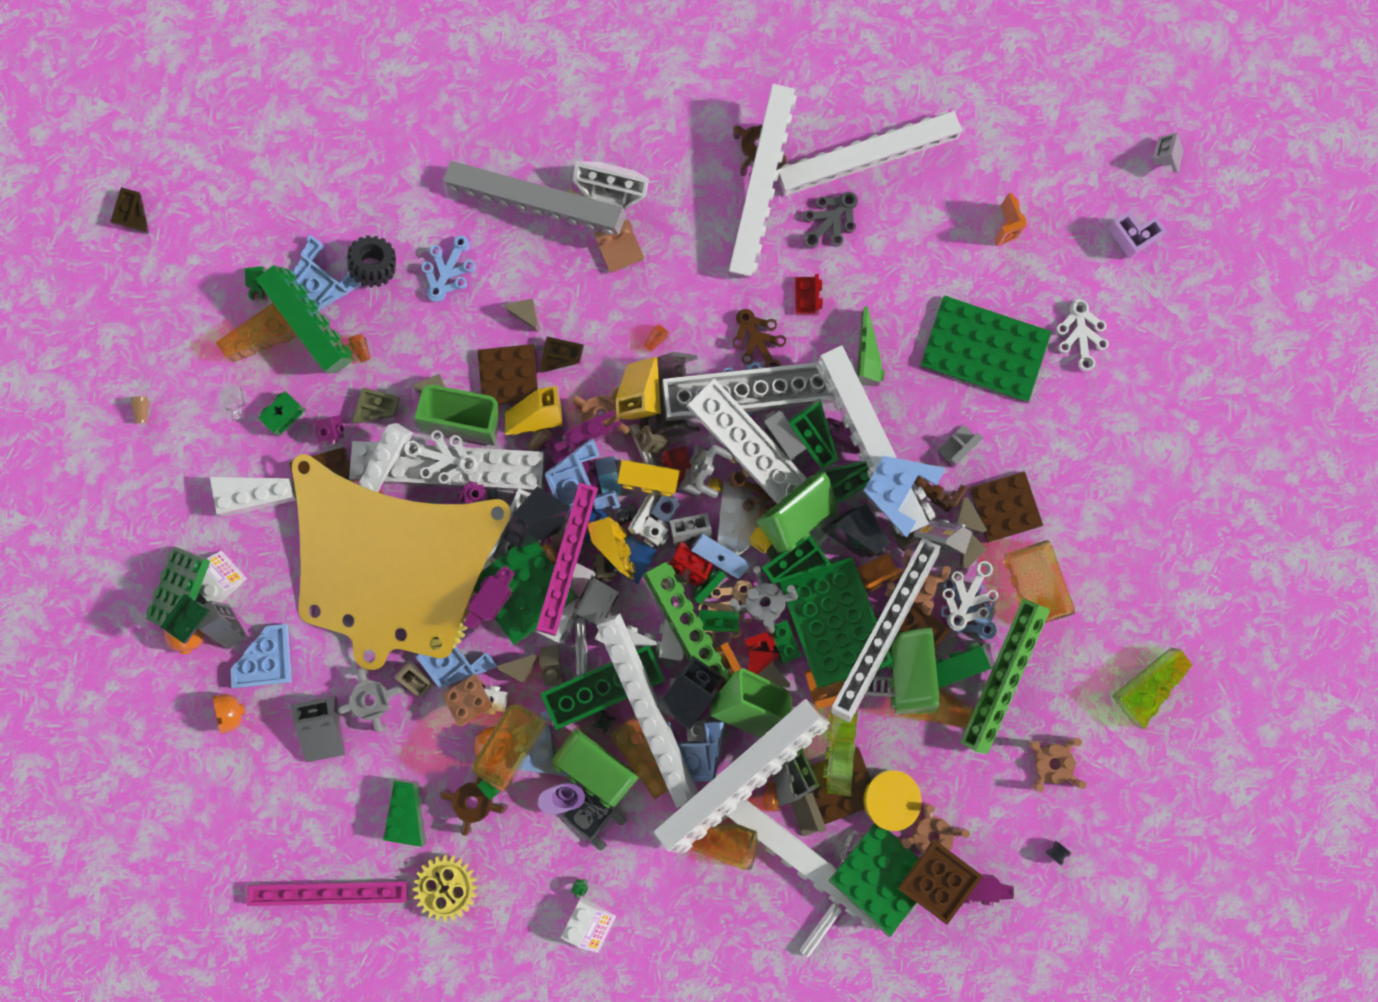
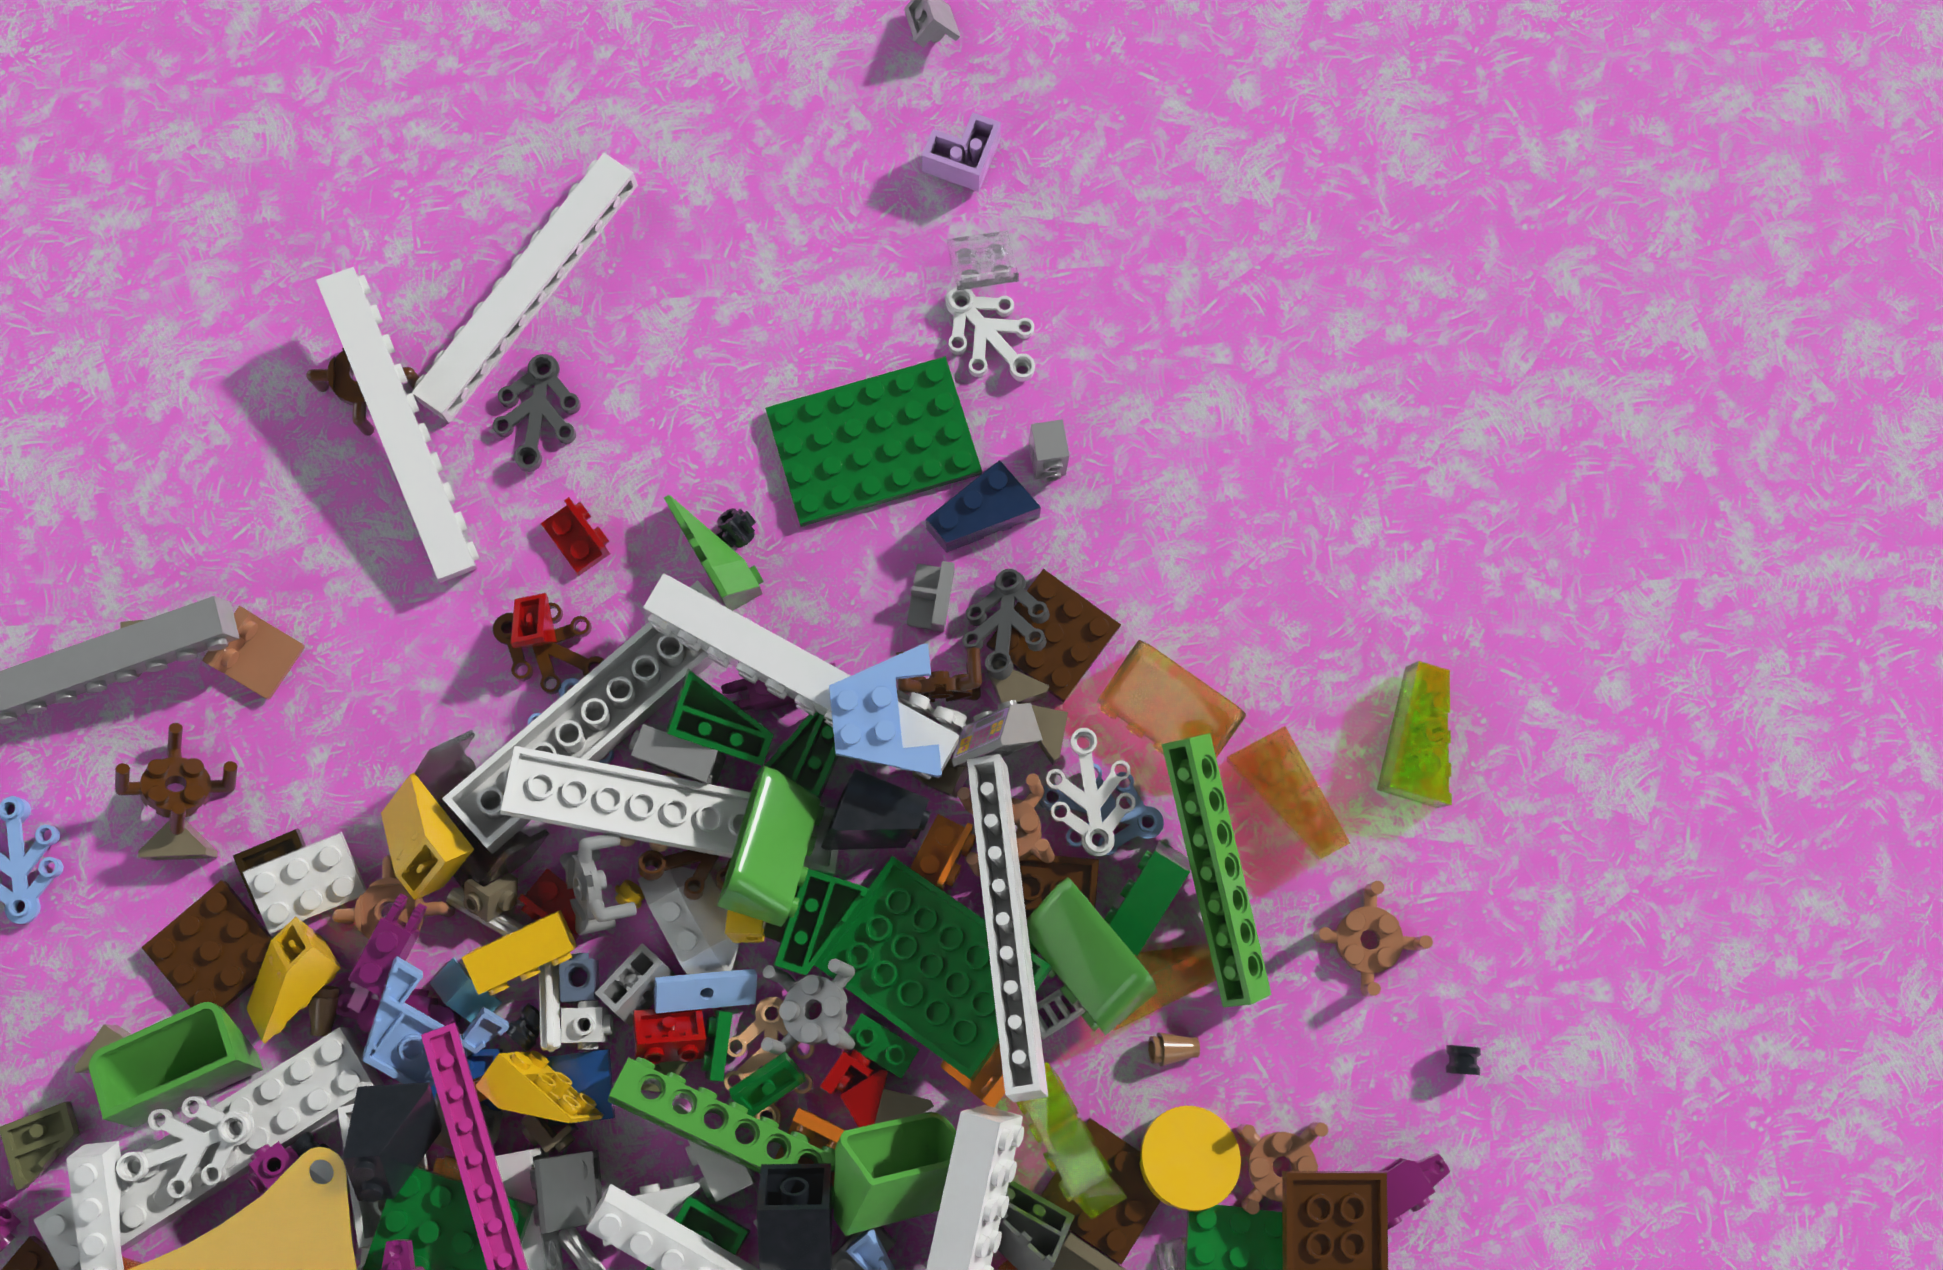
camera: 45 degrees left, 5 degrees down
white wedge [573,161,649,210] -> none
clear orange cone [643,323,670,352] -> none
orange bracket [994,192,1027,246] -> none
none -> reddish brown plate [115,723,238,835]
none -> white plate [243,832,366,934]
none -> red slope [511,593,557,648]
none -> black gear [715,508,756,548]
none -> dark blue wedge [926,460,1041,553]
none -> clear plate [947,230,1019,291]
none -> dark grey plant [962,569,1050,680]
none -> light grey brick [1028,419,1069,482]
none -> medium nougat cone [1148,1032,1200,1066]
none -> clear yellow wedge [1226,726,1350,861]

